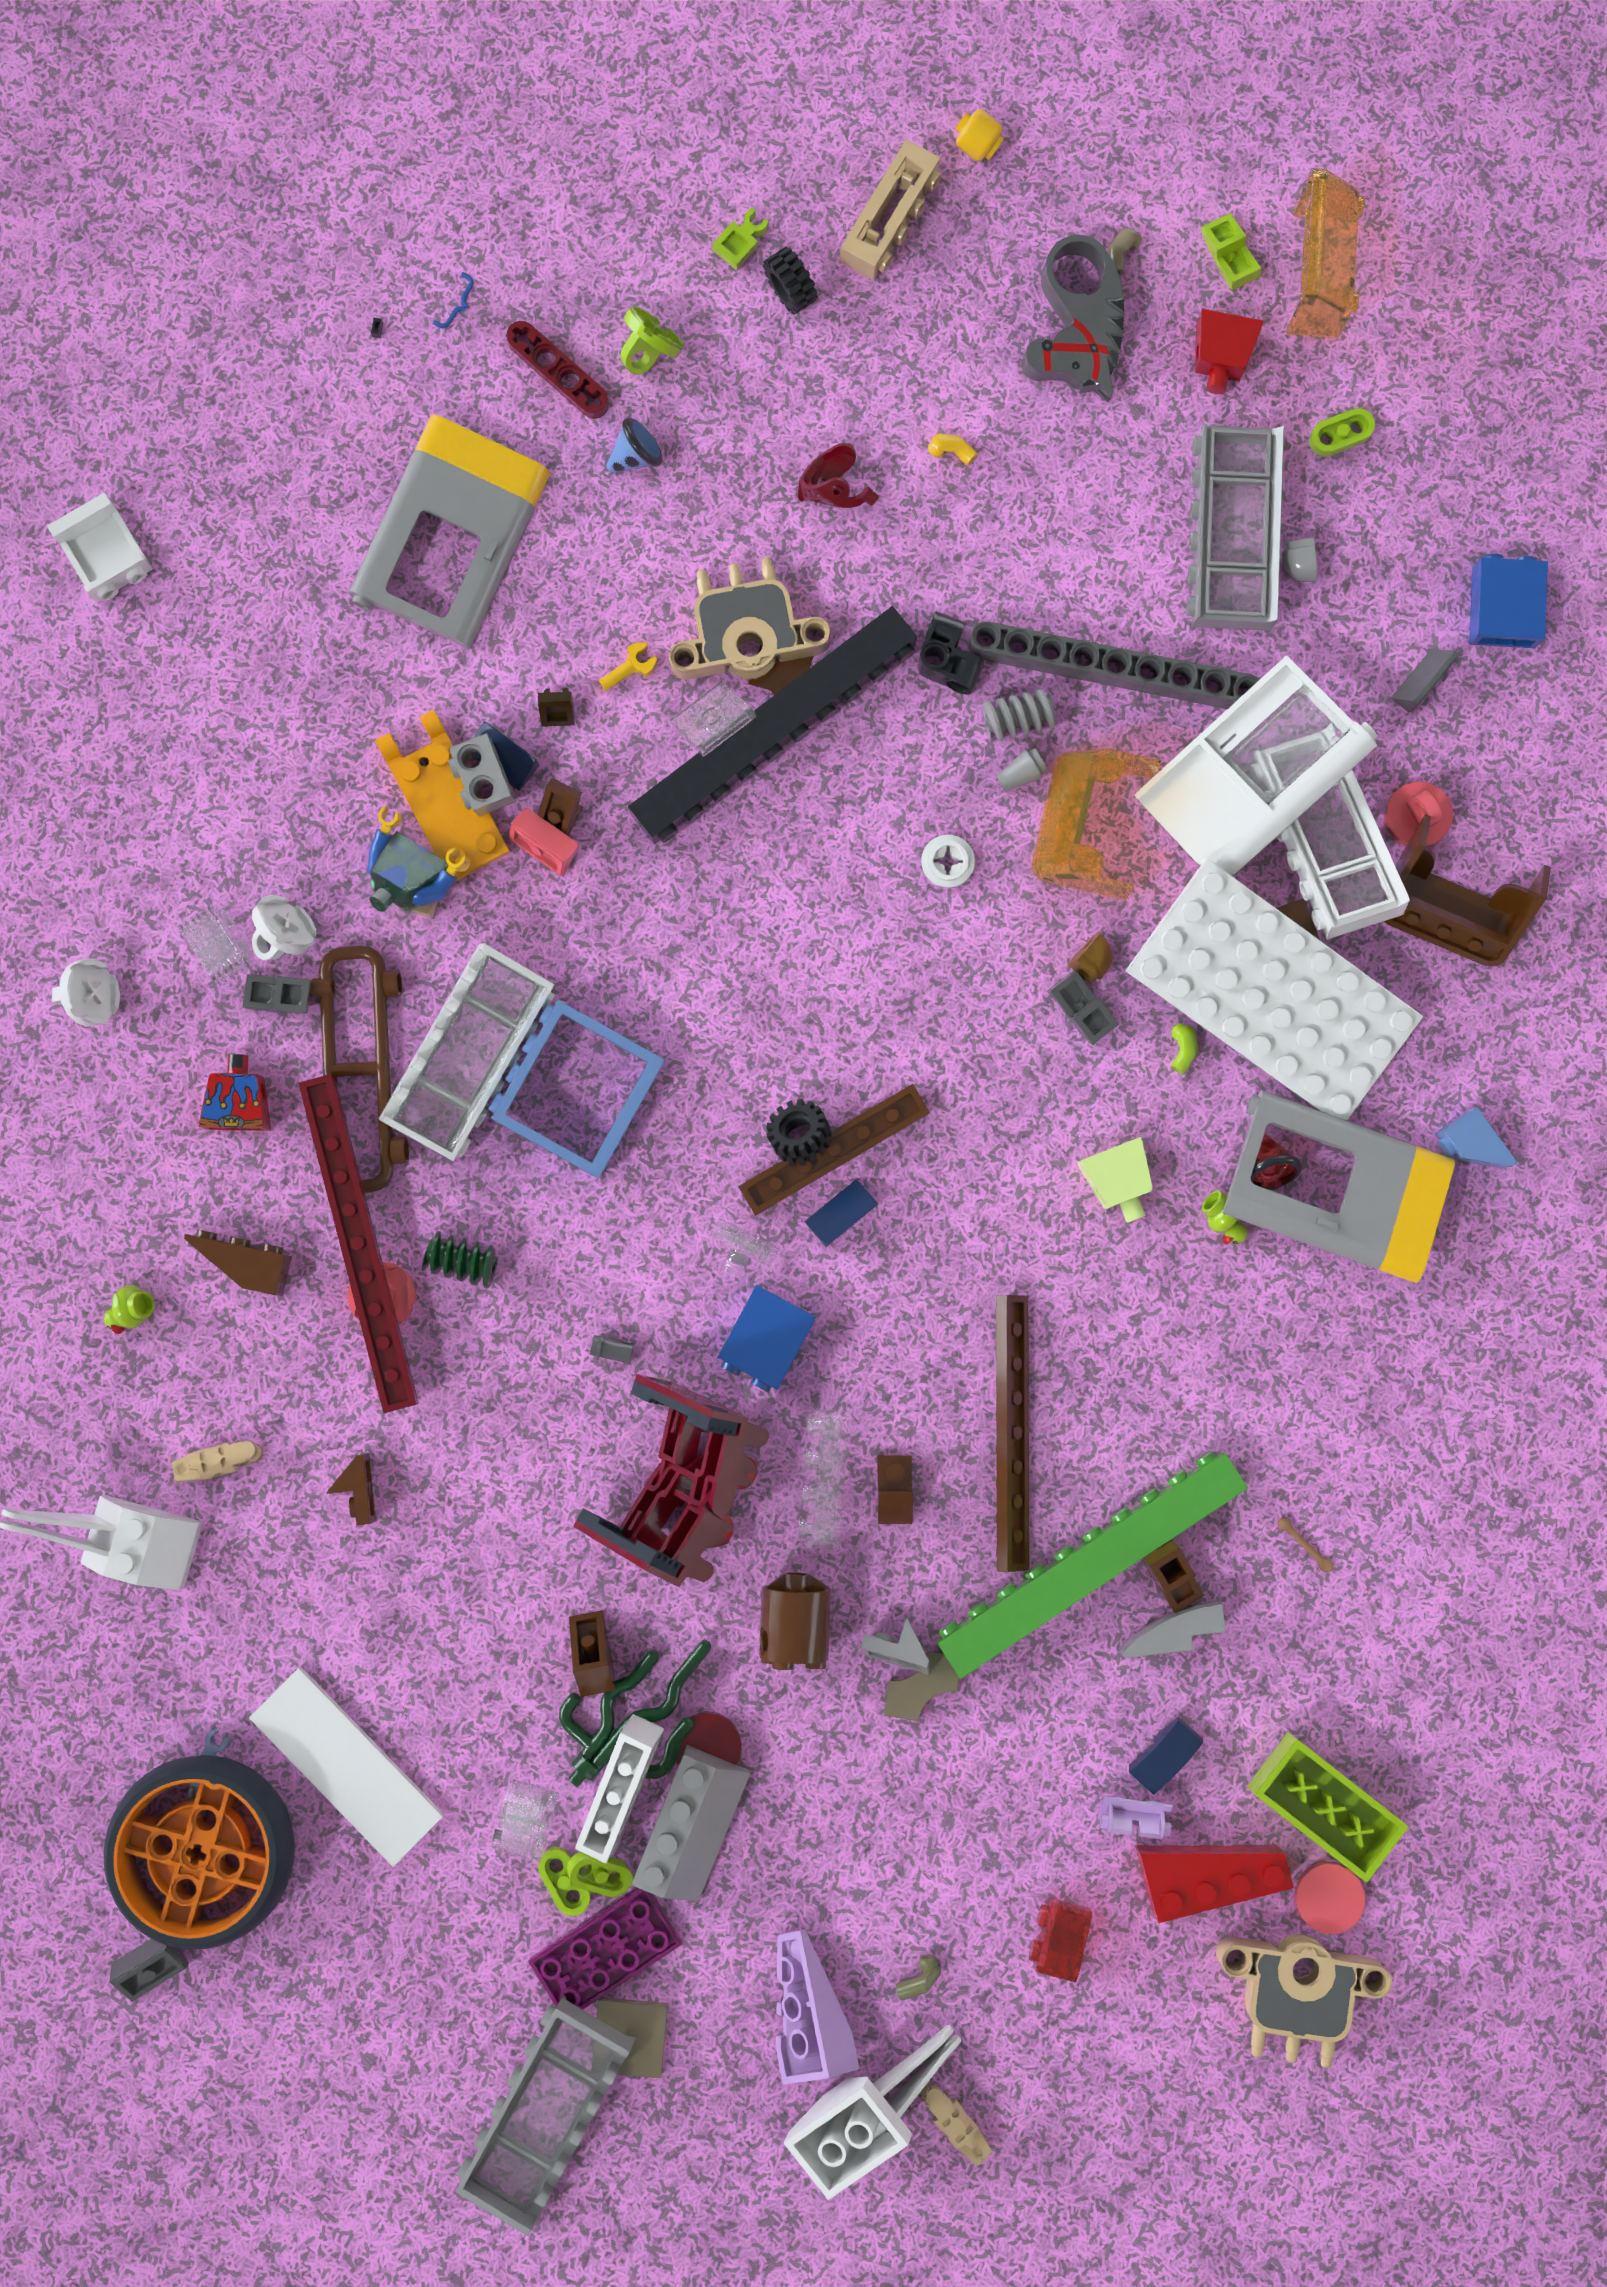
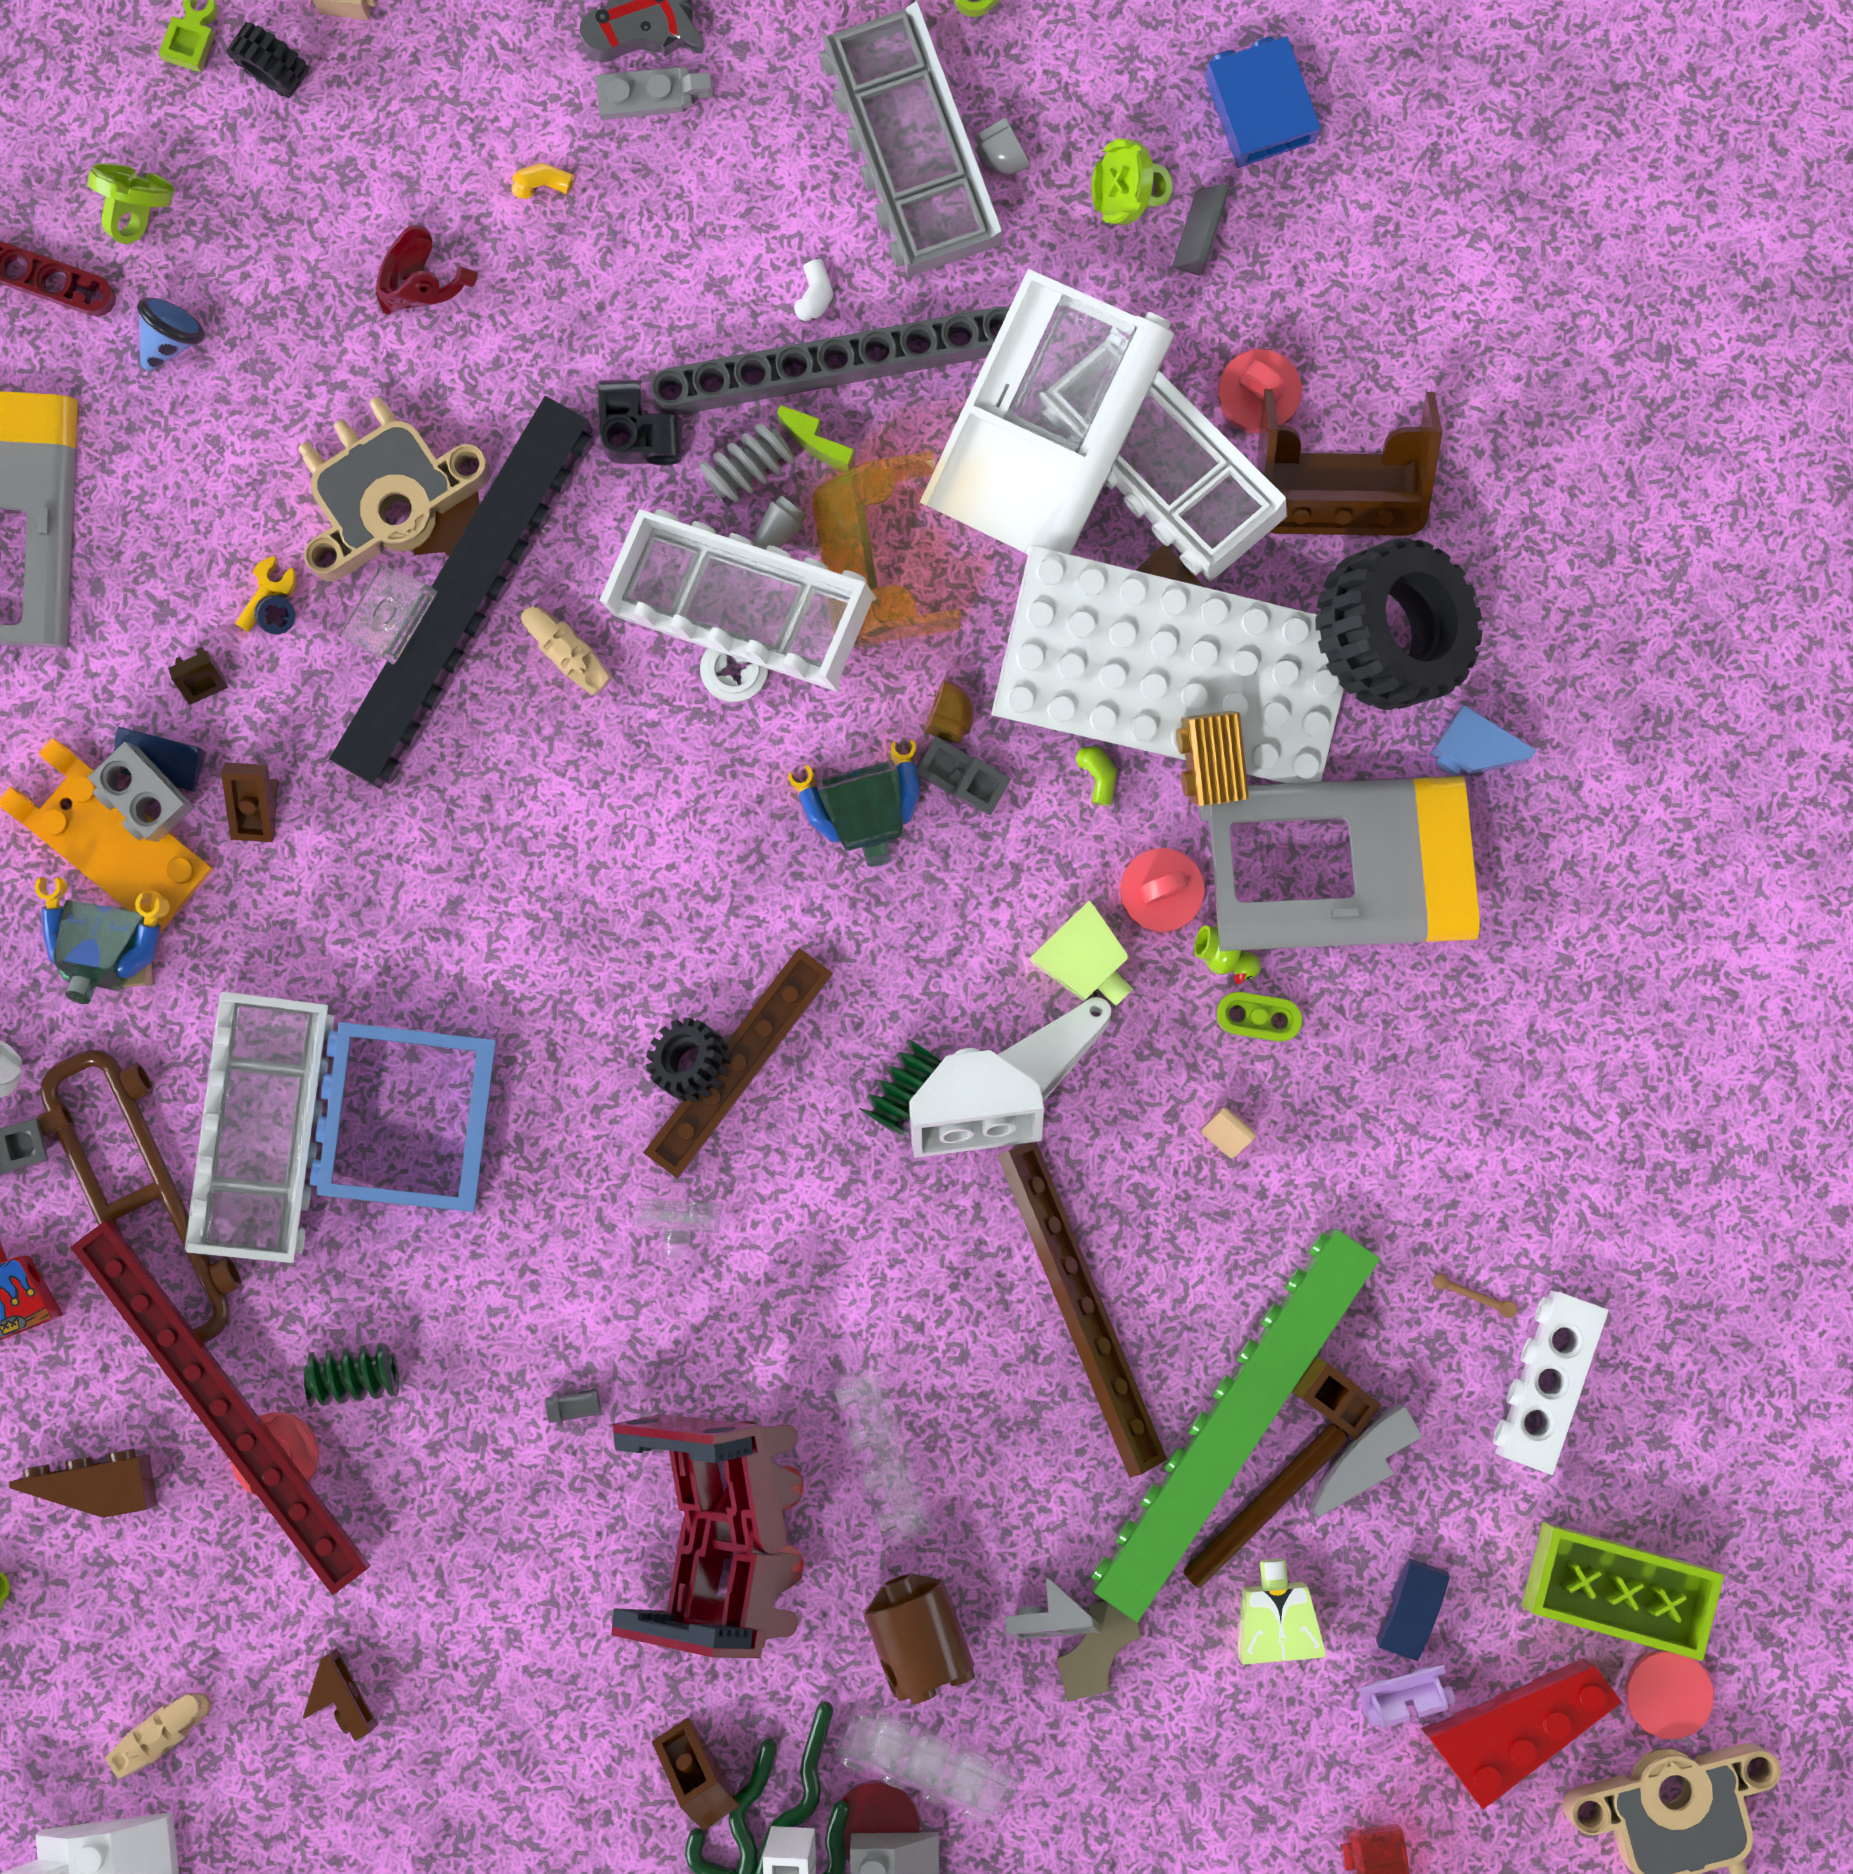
camera: 25 degrees left, 0 degrees up
coral slope [509,808,578,876] -> none
blue brick [717,1285,816,1393] -> none
dark blue slope [804,1179,878,1248] -> none
reddish brown slope [877,1455,913,1524] -> none
clear red hat [1251,1133,1302,1190] -> none
none -> dark blue bush [254,595,296,635]
none -> tan hinge [520,606,613,696]
none -> light grey hinge [596,67,713,120]
none -> window [599,509,876,692]
none -> lime slope [777,405,855,474]
none -> clear green torso [788,739,920,867]
none -> white arm [794,259,833,321]
none -> clear slope [835,1697,1019,1824]
none -> dark green piece [859,1038,942,1136]
none -> white slope [909,997,1111,1158]
none -> lime tile [1091,138,1173,225]
none -> coral tile [1119,848,1205,933]
none -> pearl gold brick [1176,710,1249,806]
none -> reddish brown axle [1183,1423,1348,1588]
none -> tan slope [1201,1108,1256,1159]
none -> lime plate [1215,992,1302,1042]
none -> yellowish green torso [1238,1558,1326,1665]
none -> black tyre [1315,538,1482,710]
none -> white brick [1493,1291,1609,1475]

